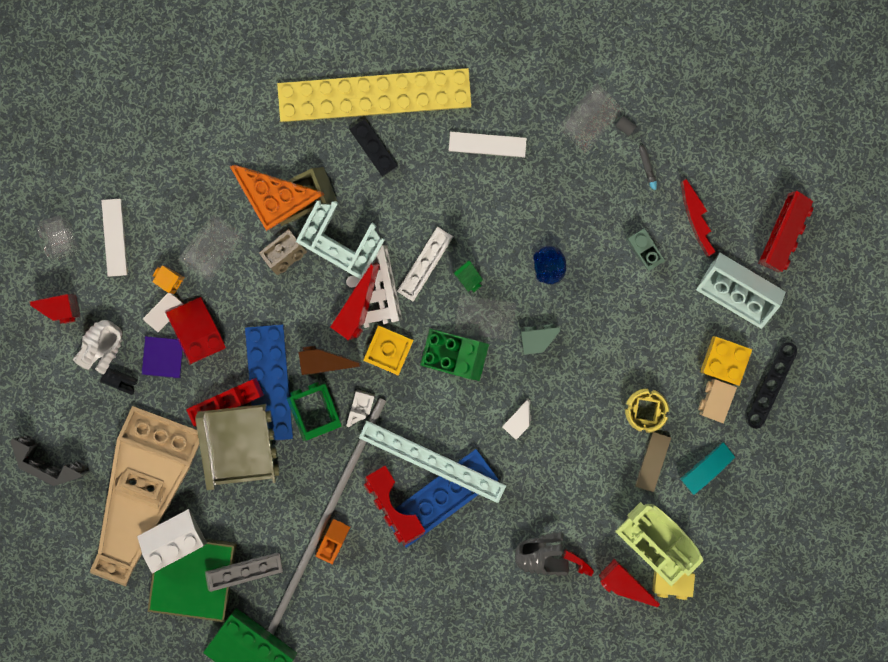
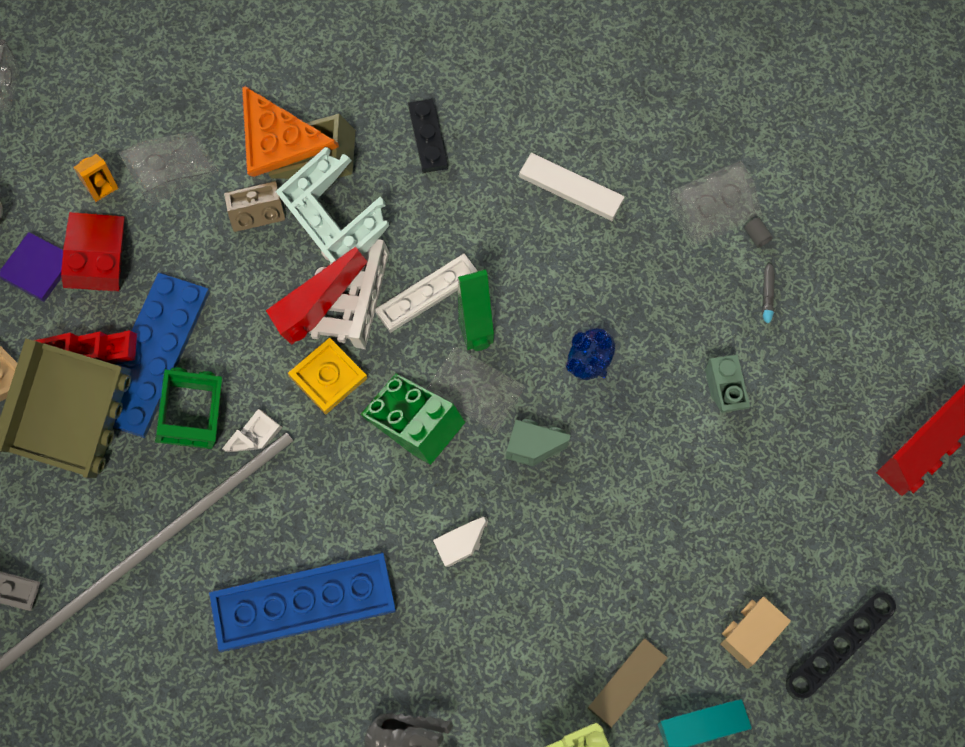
camera: 30 degrees right, 20 degrees down
white tile [101,199,128,277] -> none
white slope [143,293,184,332] -> none
light yellow plate [277,68,471,122] -> none
reddish brown slope [298,345,362,375] -> none
orange slope [316,519,350,564] -> none
light aqua tile [359,421,506,503] -> none
red arch [364,466,425,546] -> none
light yellow piece [625,389,669,433] -> none
red slope [681,179,716,257] -> none
light aqua slope [696,253,786,329] -> none
yellow brick [700,336,752,386] -> none

